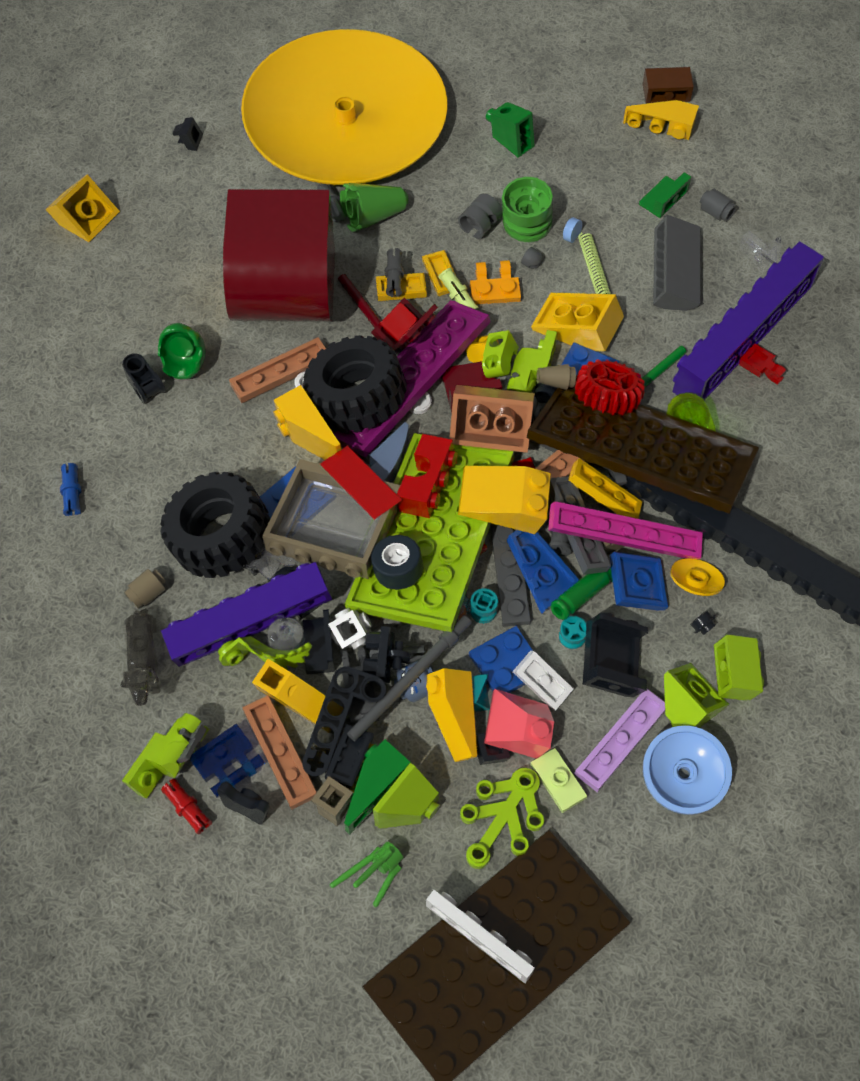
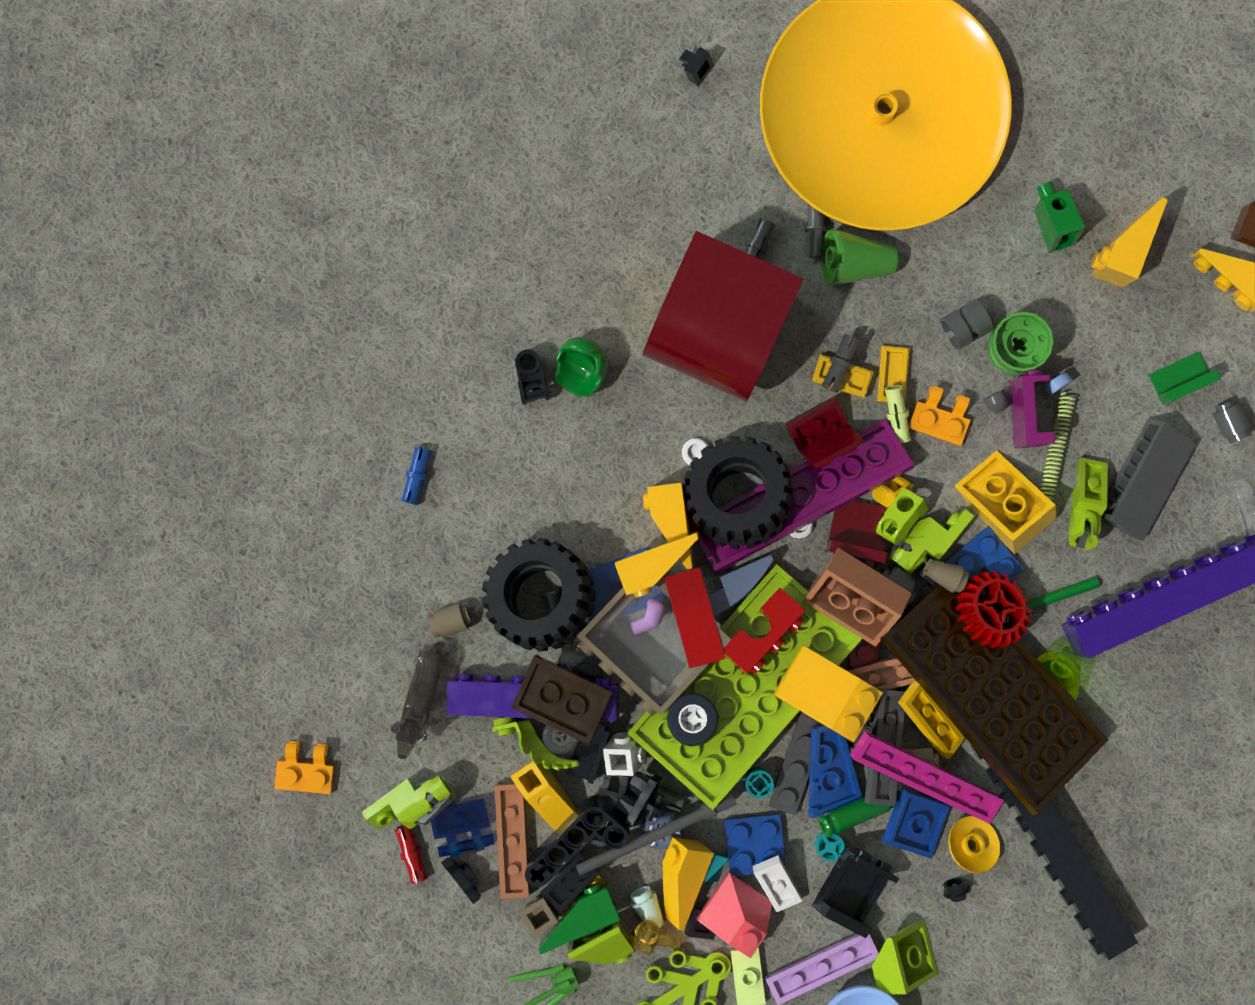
camera: 25 degrees right, 25 degrees up
yellow slope [45,174,120,242] -> none
nougat plate [229,337,326,403] -> none
dark red bar [338,274,381,328] -> none
red slope [379,302,418,341] -> none
lime brick [714,635,764,700] -> none
red plate [739,344,786,385] -> none
none -> light orange plate [274,740,335,794]
none -> dark brown plate [511,655,614,745]
none -> yellow slope [615,532,700,598]
none -> clear yellow bar [629,920,681,953]
none -> lavender arm [630,598,665,635]
none -> cone [630,886,664,931]
none -> magenta panel [1010,370,1055,448]
none -> lime plate [1068,457,1108,550]
none -> yellow slope [1090,197,1168,288]

